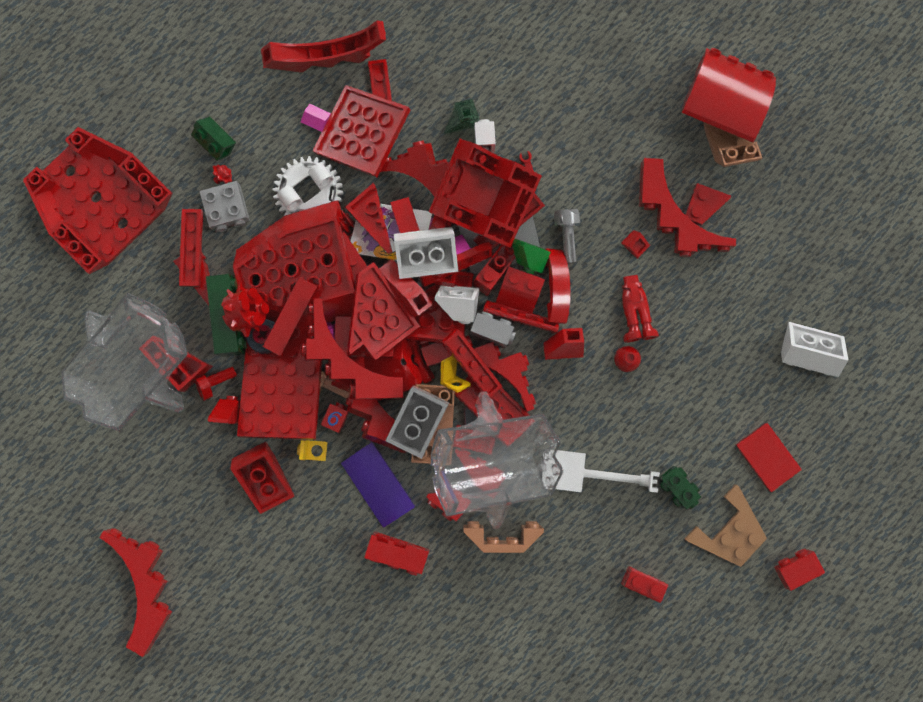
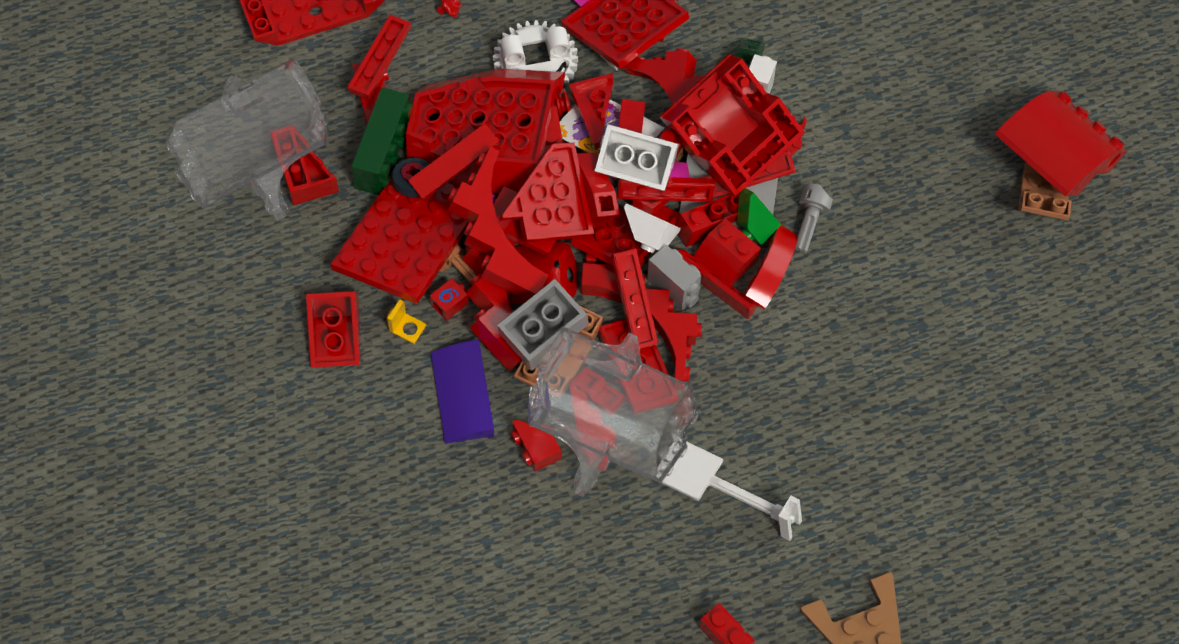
camera: 25 degrees right, 20 degrees down
red arch [99,528,172,657] -> none
red piece [195,367,237,401] -> none
light grey brick [200,181,250,232] -> none
red slope [208,396,240,424] -> none
red brick [221,284,269,337] -> none
red wedge [364,531,430,576] -> none
red piece [408,339,435,384] -> none
yellow bracket [440,355,470,393] -> none
nougat slope [463,521,544,553] -> none
red slope [543,328,584,360] -> none
red brick [614,346,641,372] -> none
red slope [621,230,650,259] -> none
red piece [622,275,659,343] -> none
red arch [639,158,736,257] -> none
dark green brick [658,466,701,509] -> none
red wing [685,183,731,225] -> none
red tile [735,423,802,492] -> none
white slope [781,322,848,377] -> none

